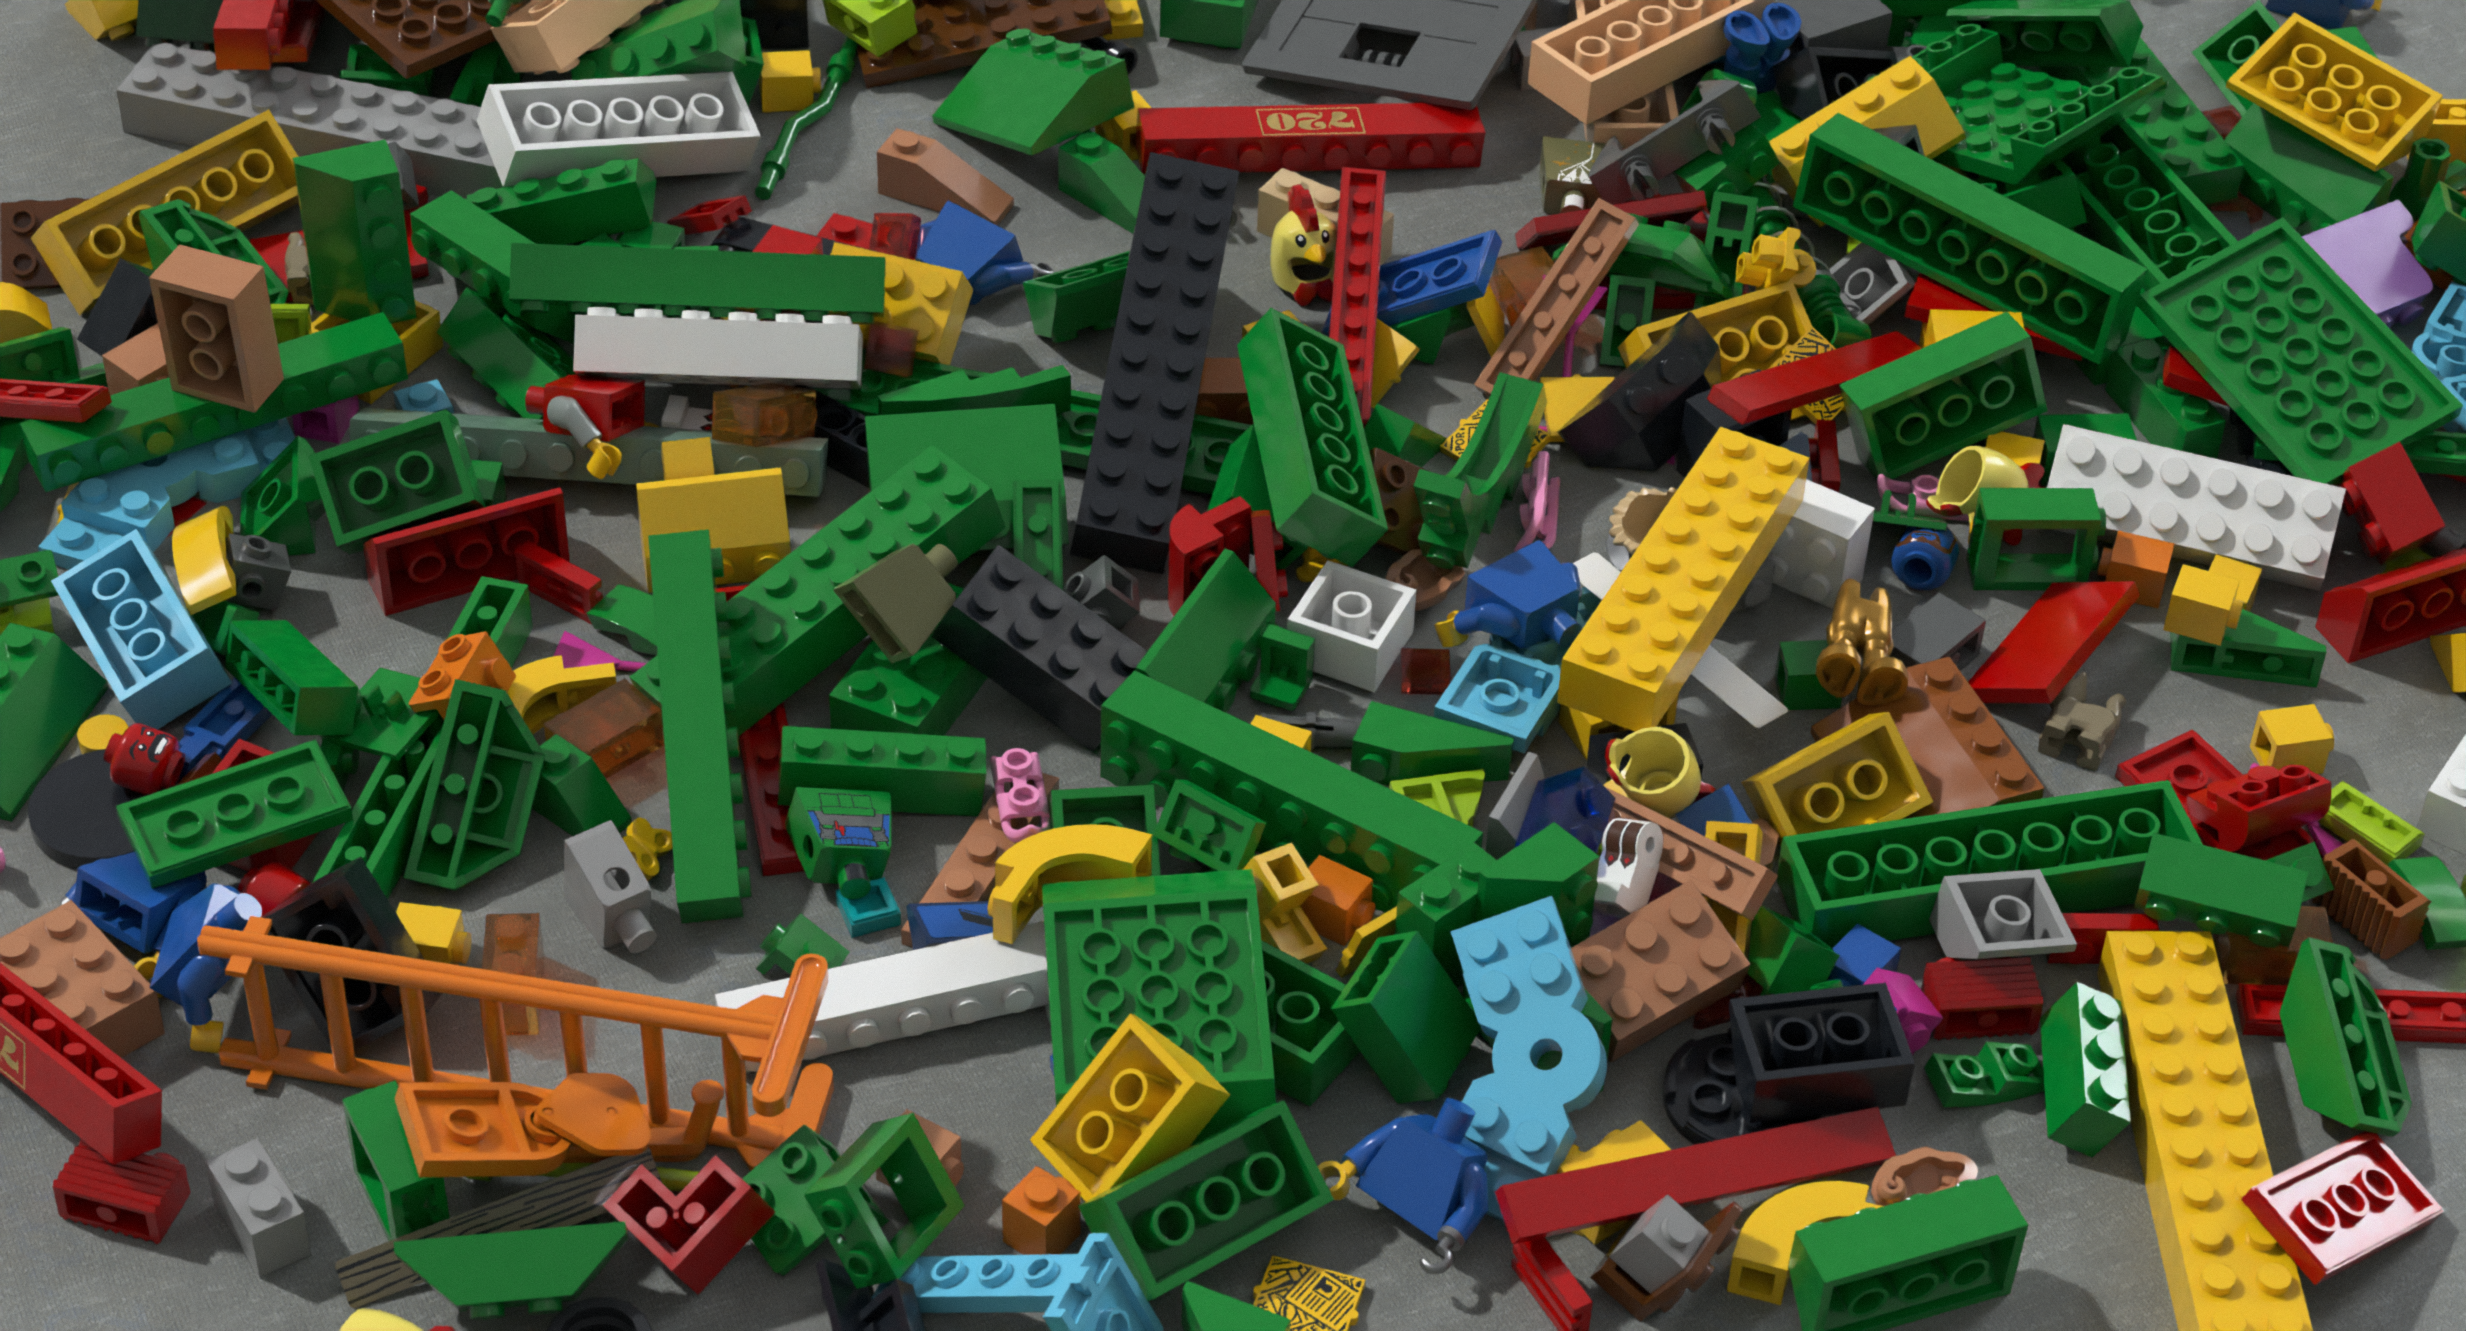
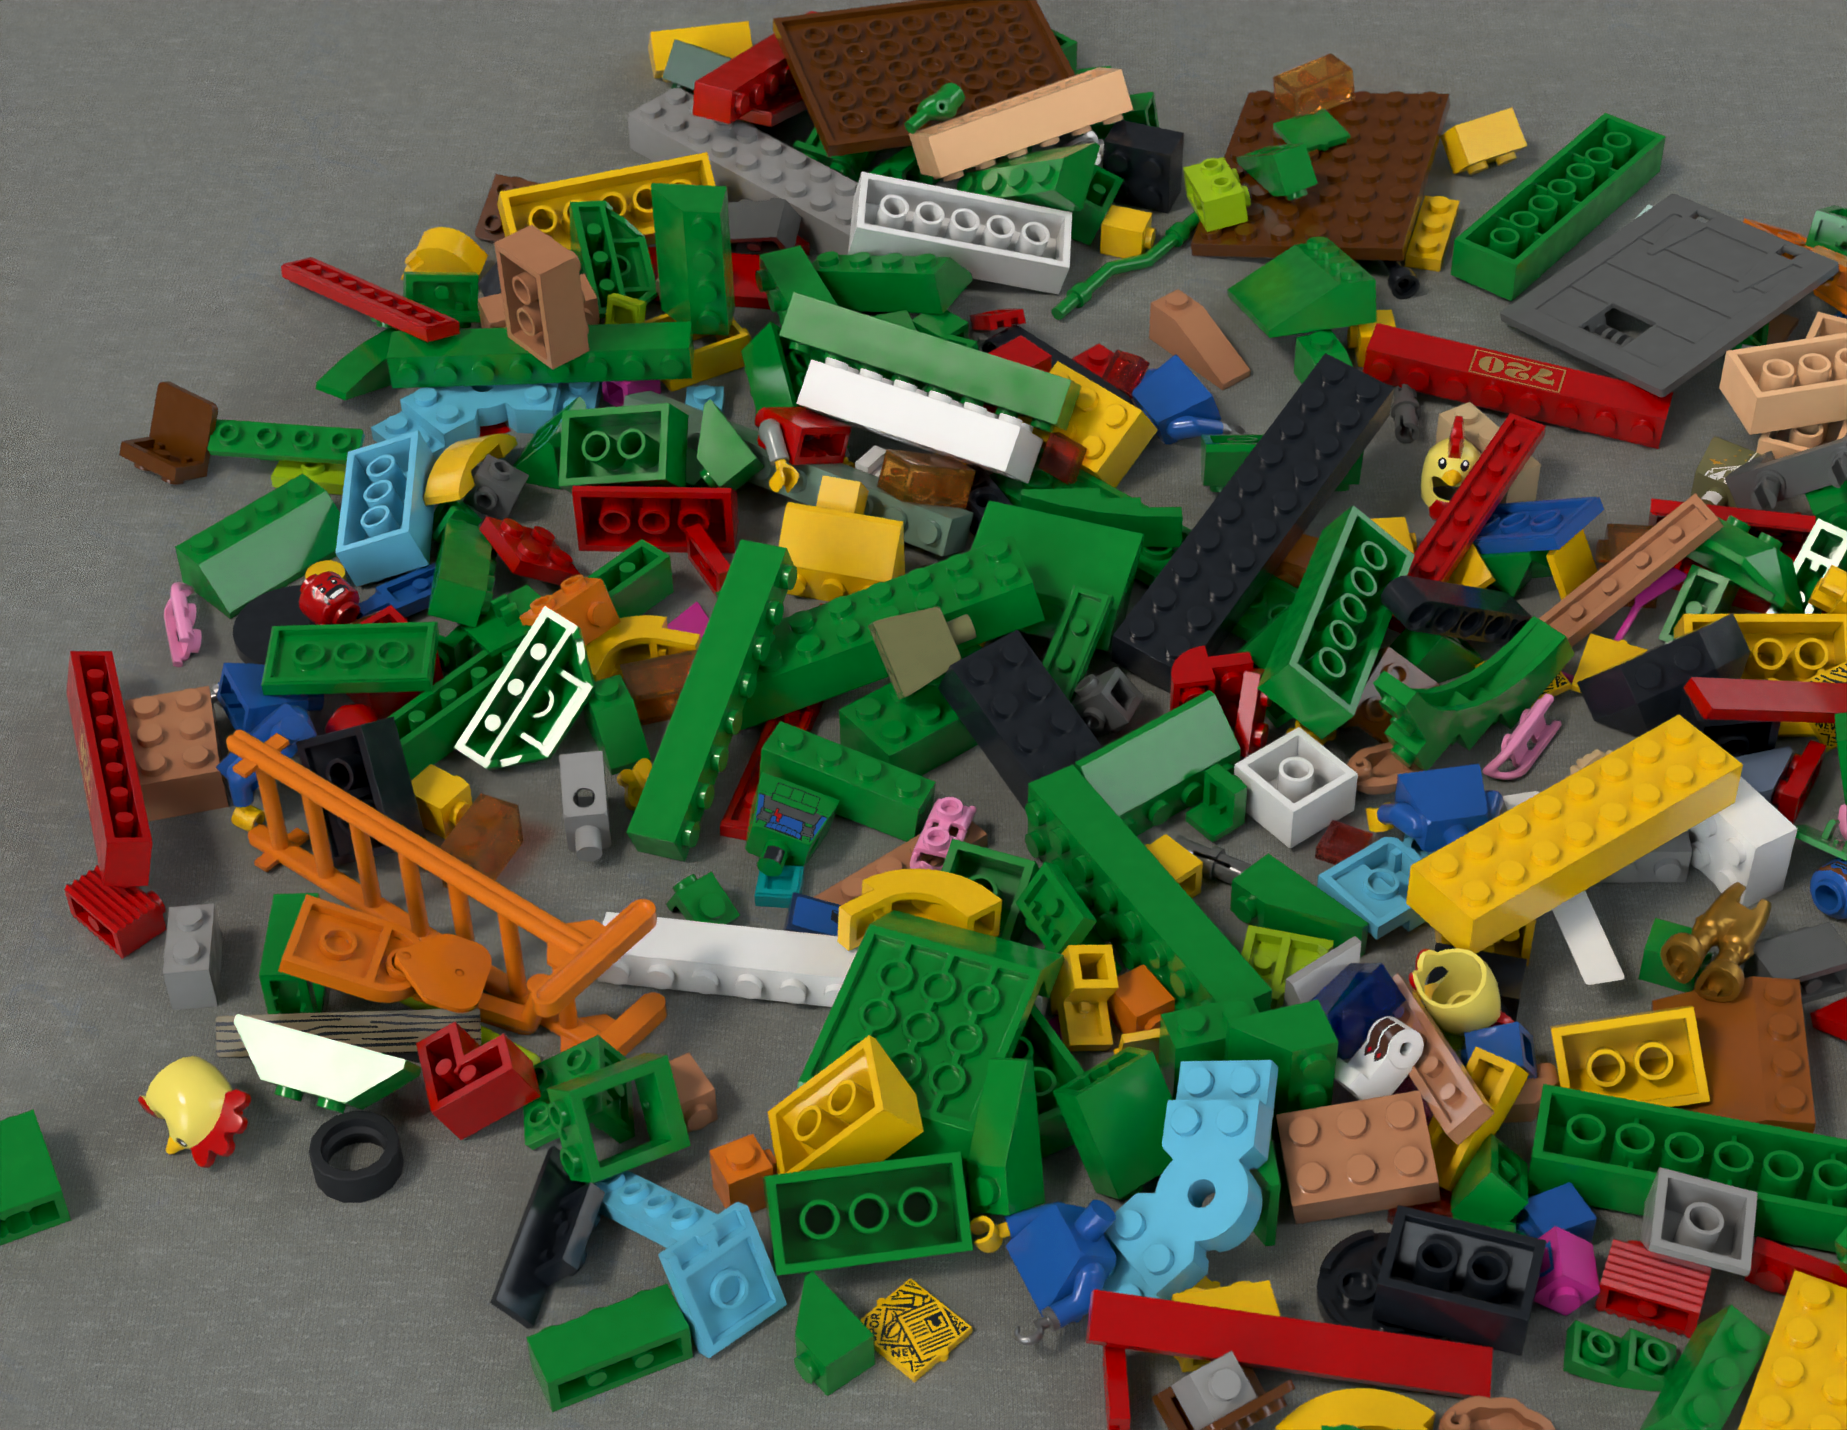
camera: 30 degrees right, 0 degrees up
none -> red plate [479,516,581,585]
none -> green slope [697,399,765,491]
none -> green slope [967,1057,1045,1215]
none -> black beam [1381,576,1532,645]

